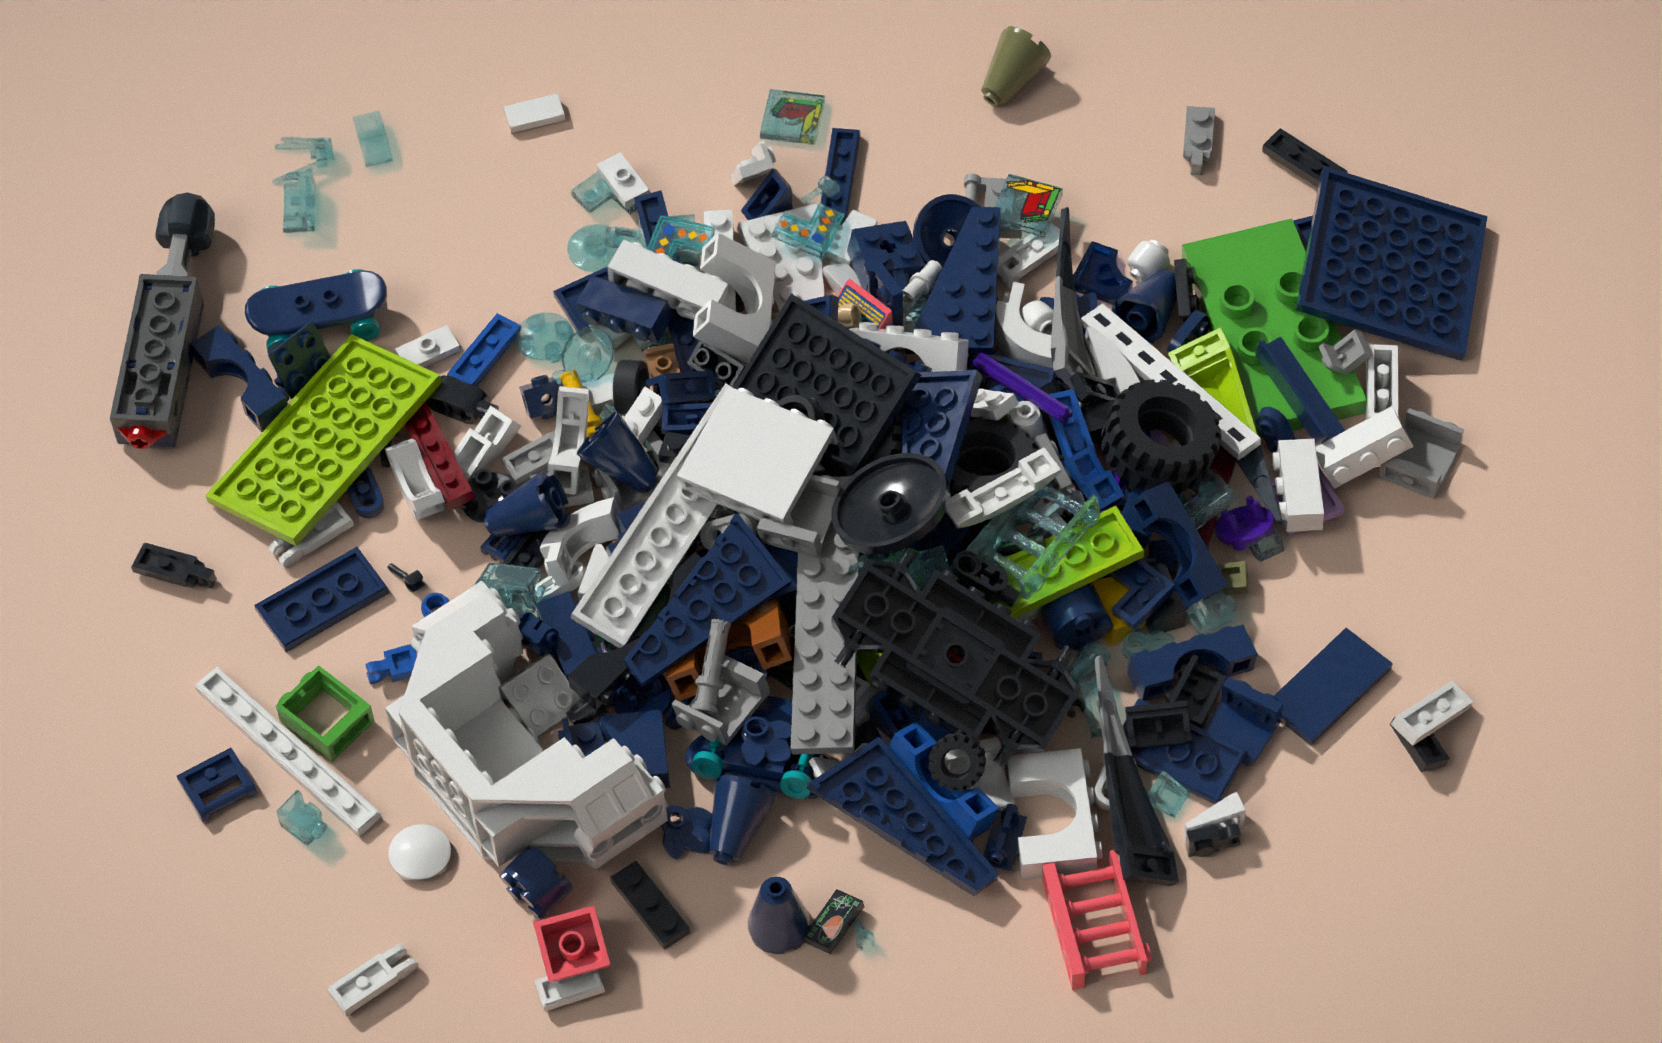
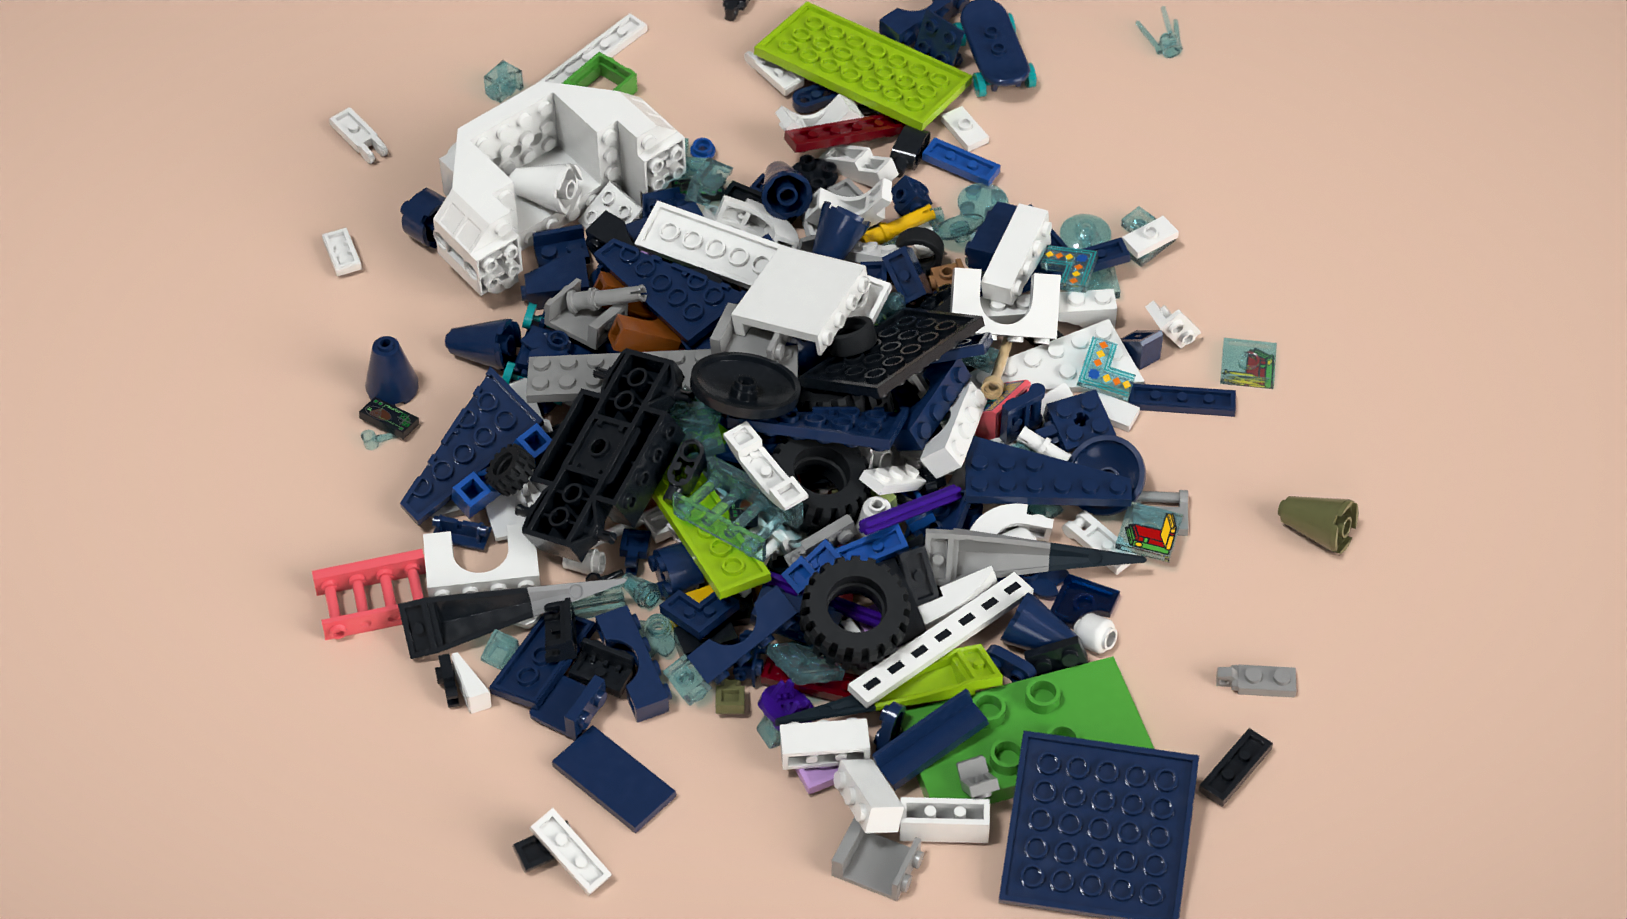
camera: 85 degrees right, 5 degrees down
dark blue plate [176,747,258,823] -> none
dark blue tile [254,547,389,652] -> none
clear light blue hinge [283,169,316,233] -> none
clear light blue slope [352,110,393,167] -> none
black hand [387,563,425,592] -> none
white tile [504,93,565,134] -> none
coral slope [533,905,611,983] -> none
black plate [610,860,690,950] -> none
dark blue plate [661,805,712,860] -> none
clear light blue hand [801,176,840,204] -> none
none -> white cone [509,163,583,215]

